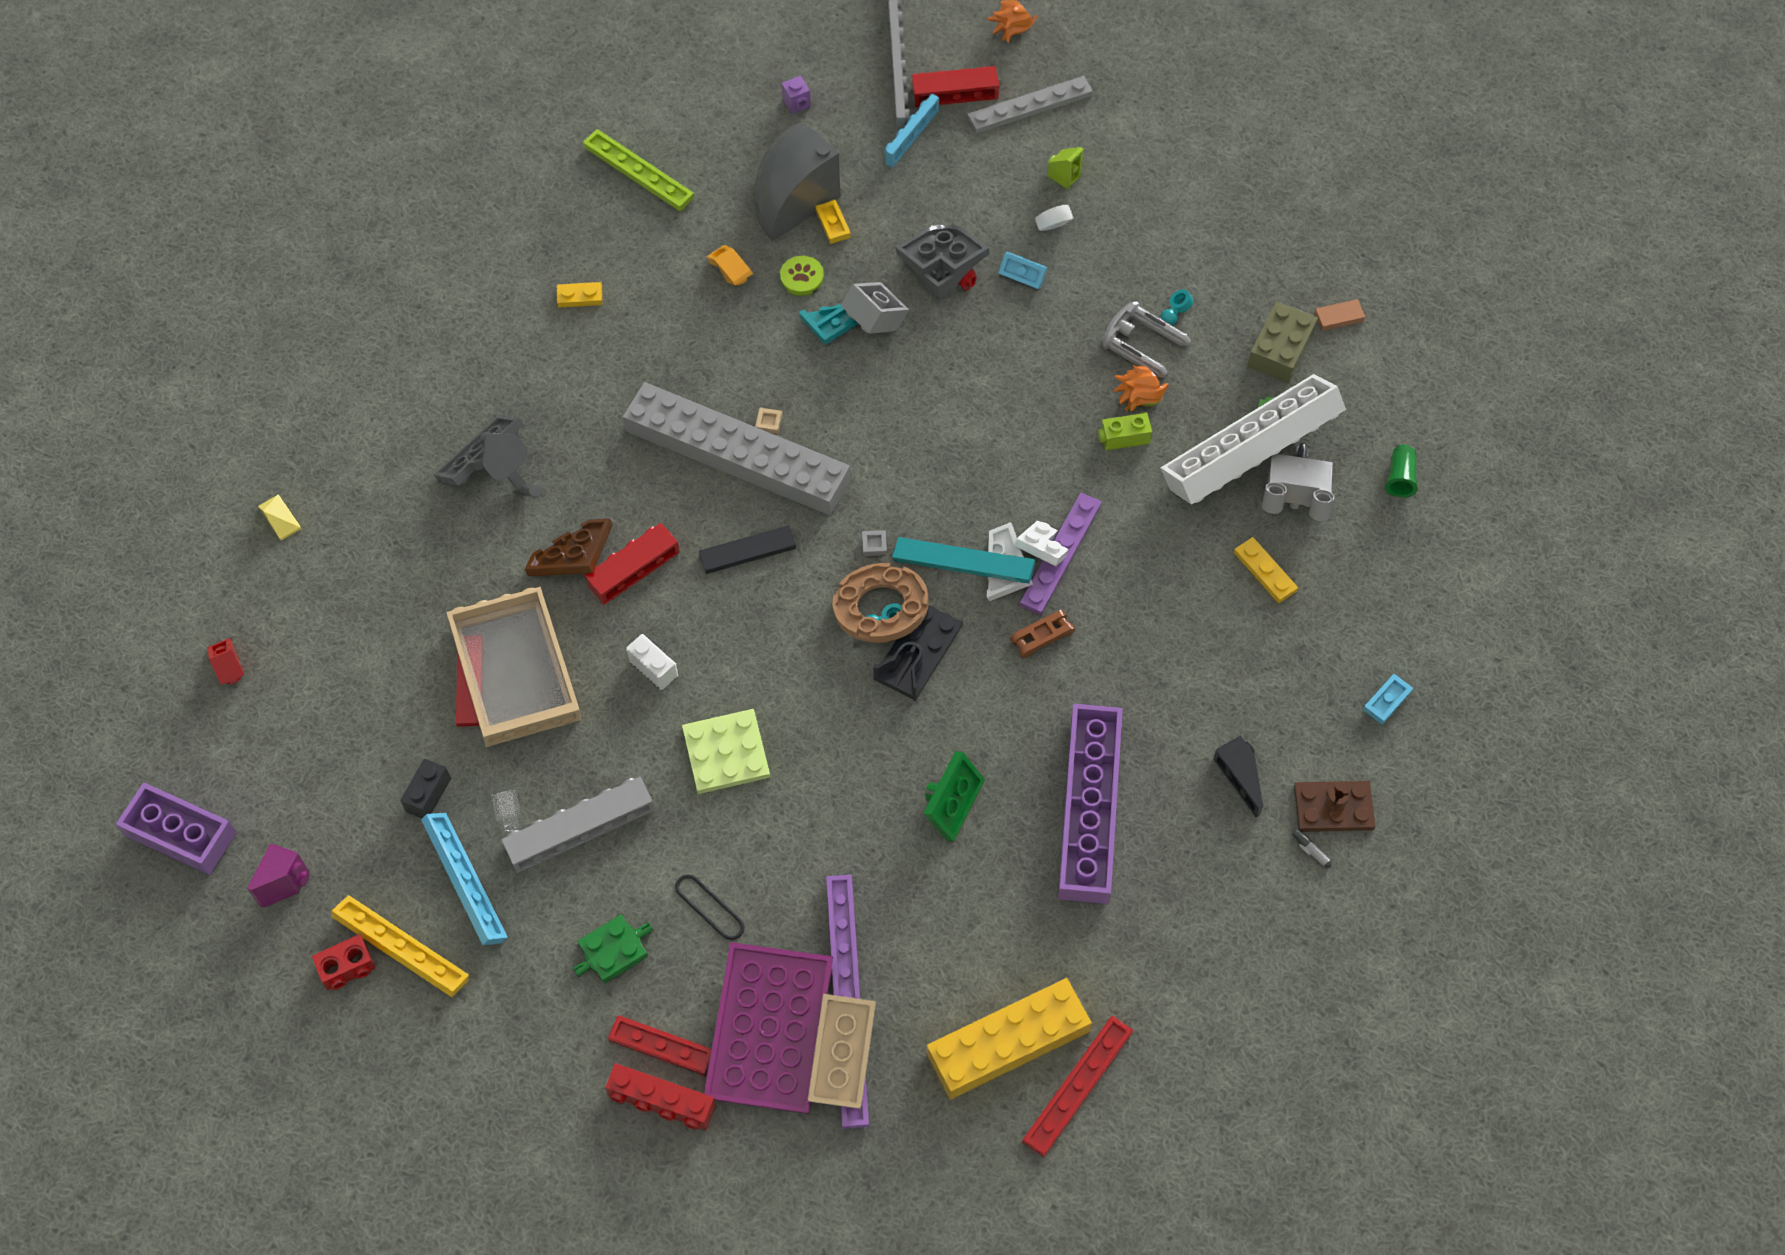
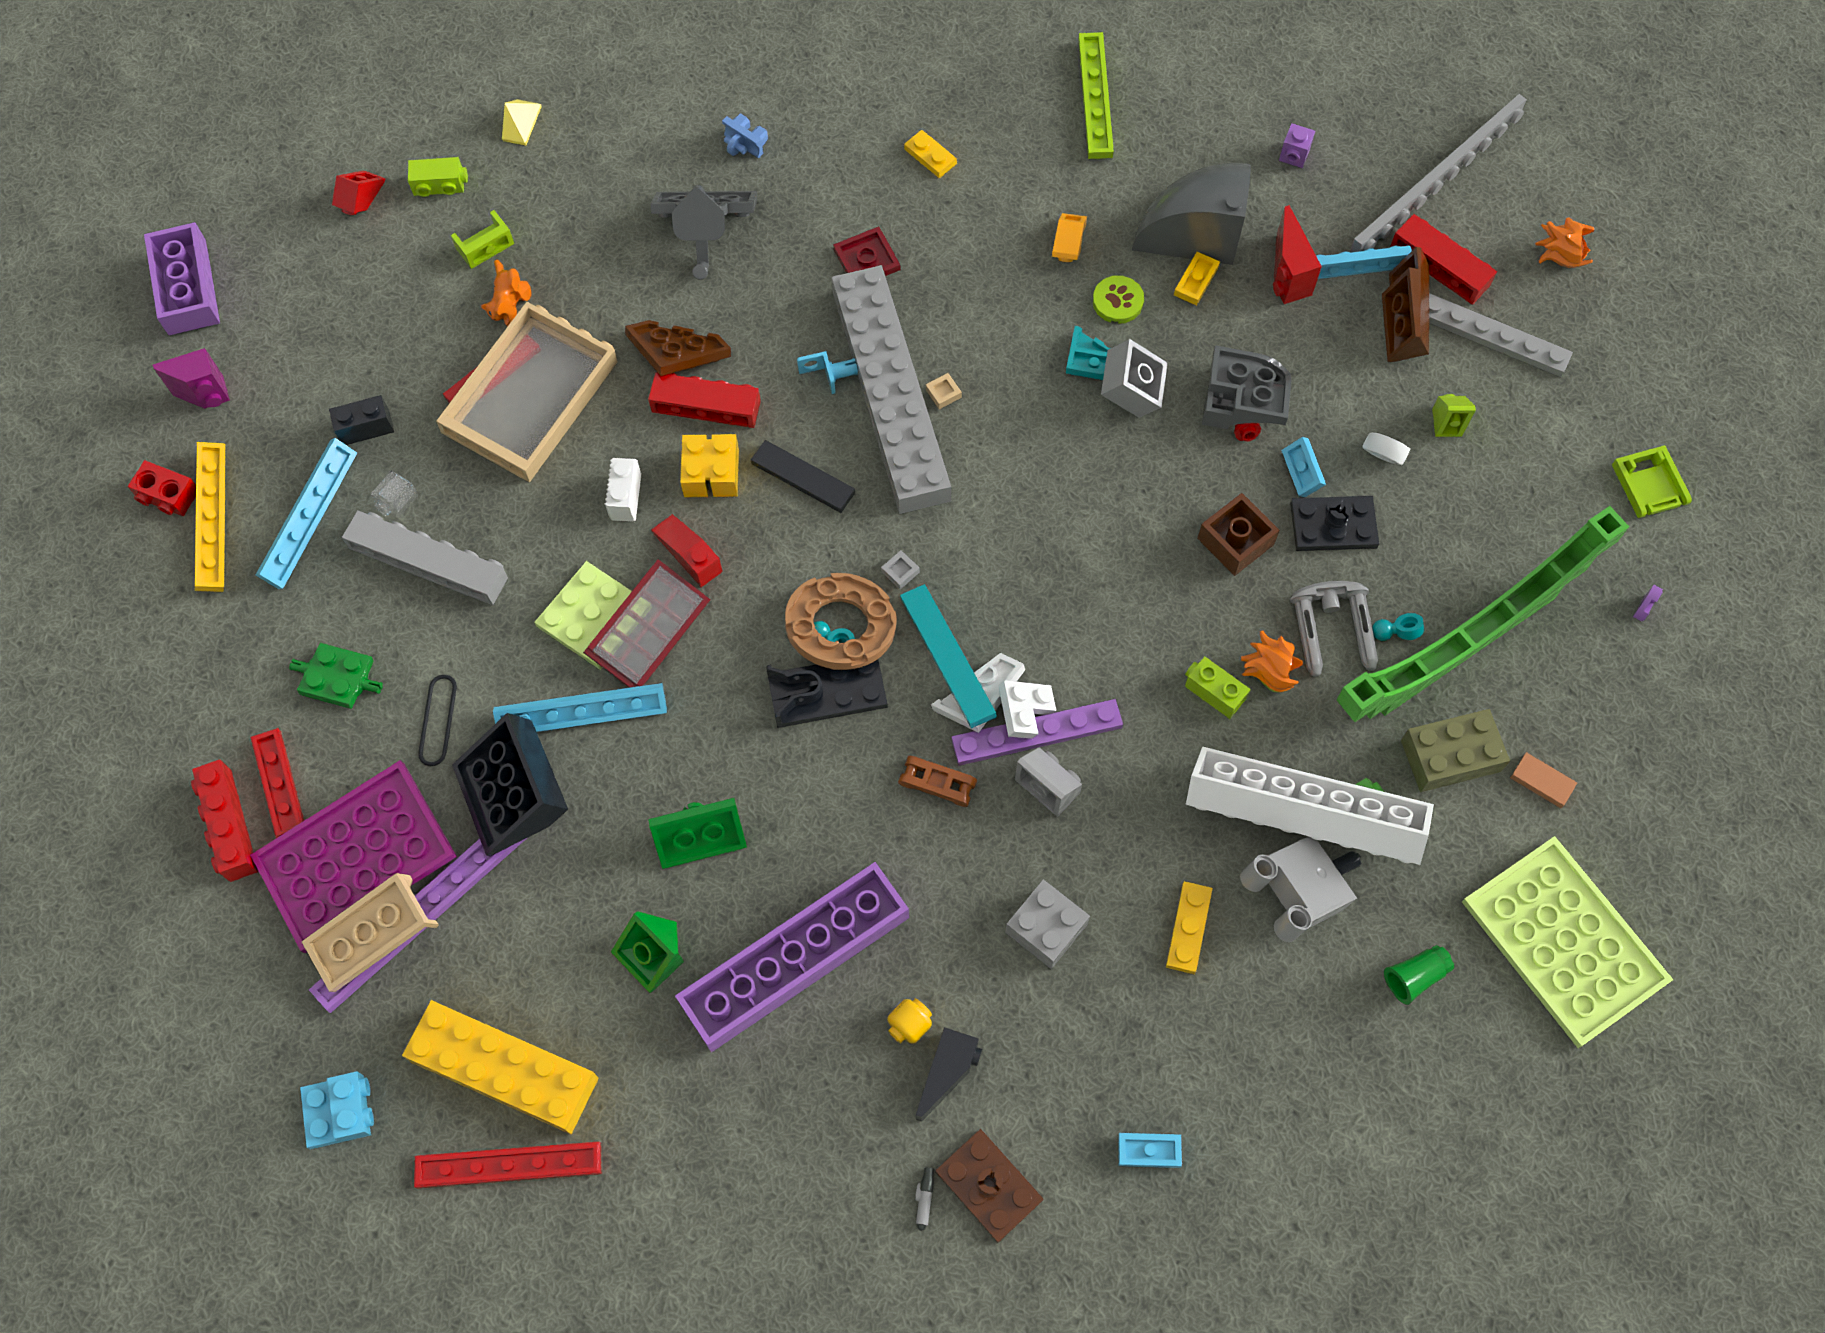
camera: 50 degrees right, 5 degrees up
none -> medium azure plate [300,1071,374,1149]
none -> lime brick [408,157,468,197]
none -> lime panel [450,210,514,269]
none -> black slope [452,713,568,856]
none -> orange animal [481,260,531,327]
none -> medium azure plate [493,683,667,732]
none -> clear piece [583,559,711,688]
none -> green slope [611,911,684,993]
none -> red slope [651,514,723,587]
none -> yellow piece [680,434,739,497]
none -> medium blue hips [722,113,768,158]
none -> medium azure bracket [797,351,858,394]
none -> dark red tile [833,226,901,276]
none -> yellow head [887,998,932,1044]
none -> light grey brick [1005,879,1090,969]
none -> light grey slope [1015,748,1082,817]
none -> reddish brown brick [1197,493,1280,576]
none -> red slope [1273,205,1322,304]
none -> black plate [1290,496,1379,551]
none -> bright green arch [1337,506,1629,722]
none -> reddish brown slope [1382,247,1429,362]
none -> yellowish green plate [1462,836,1673,1048]
none -> lime container [1612,445,1692,518]
none -> medium lavender tile [1633,585,1663,621]

